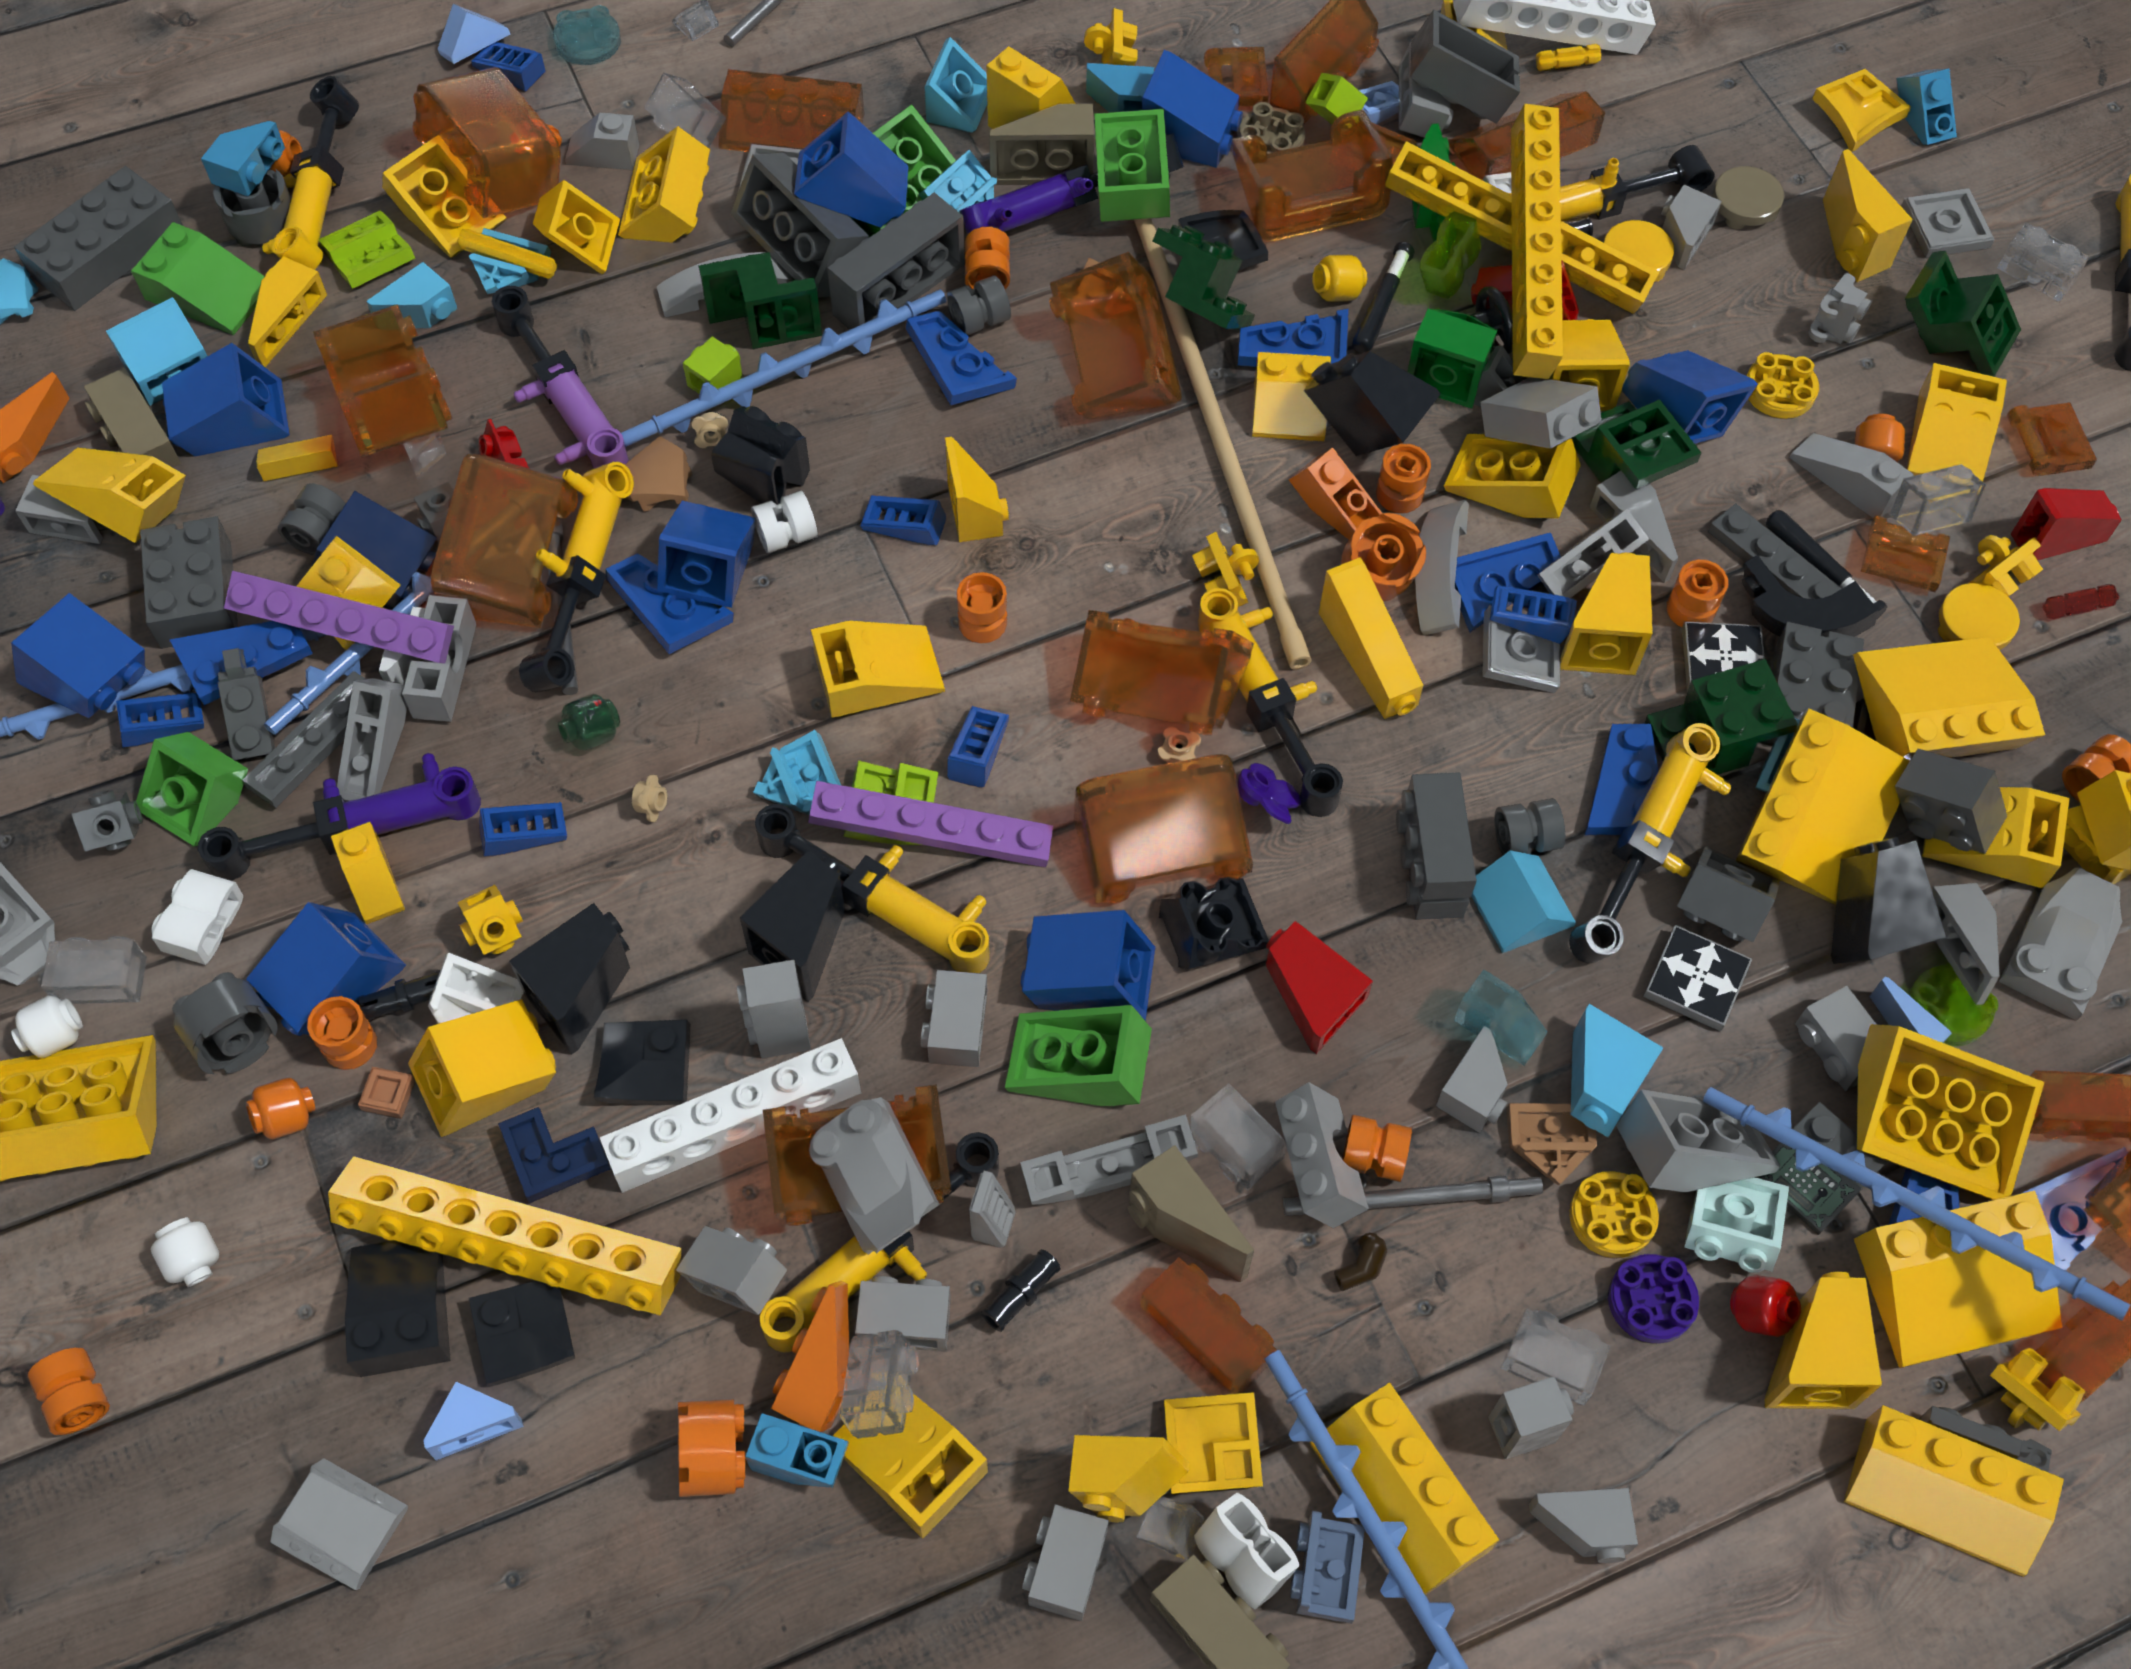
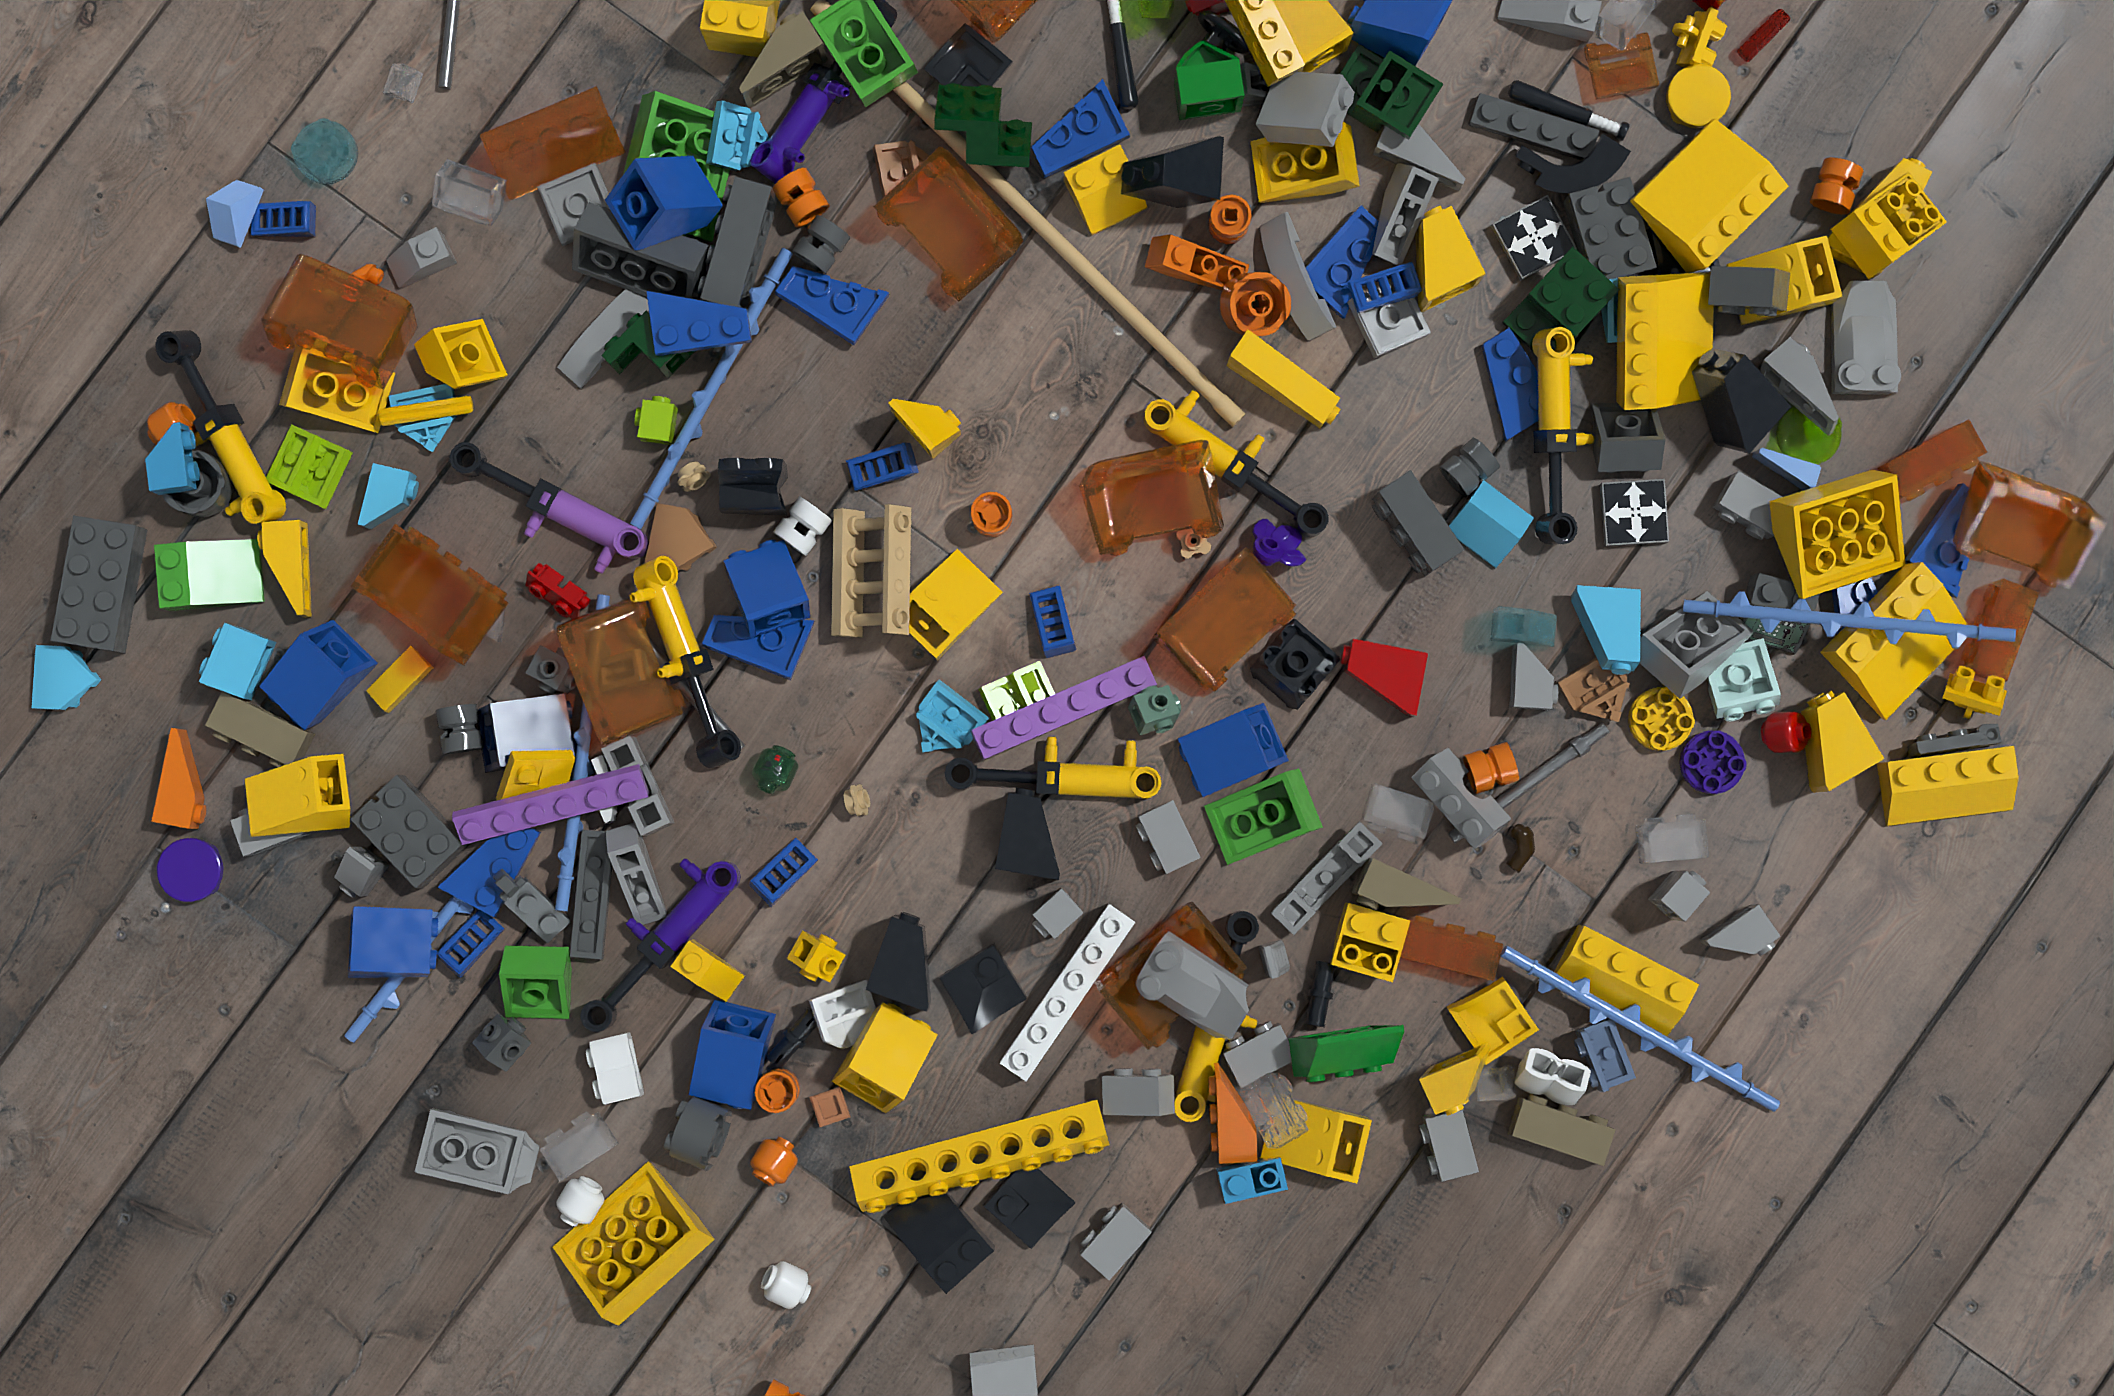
camera: 30 degrees left, 25 degrees up
light blue slope [423,1382,524,1460] -> none
dark blue plate [498,1107,611,1203] -> none
yellow slope [618,126,710,243] -> none
orange brick [678,1399,745,1497] -> none
medium azure slope [925,37,987,133] -> none
yellow hips [1192,532,1259,607] -> none
yellow head [1312,255,1367,302] -> none
orange wheel [1667,559,1728,627] -> none
none -> light grey slope [334,847,390,898]
none -> blue wing [646,291,752,356]
none -> tan fence [831,504,911,638]
none -> light grey brick [1080,1203,1152,1281]
none -> sand green brick [1128,685,1181,736]
none -> green slope [1288,1025,1404,1082]
none -> yellow slope [1331,902,1410,982]

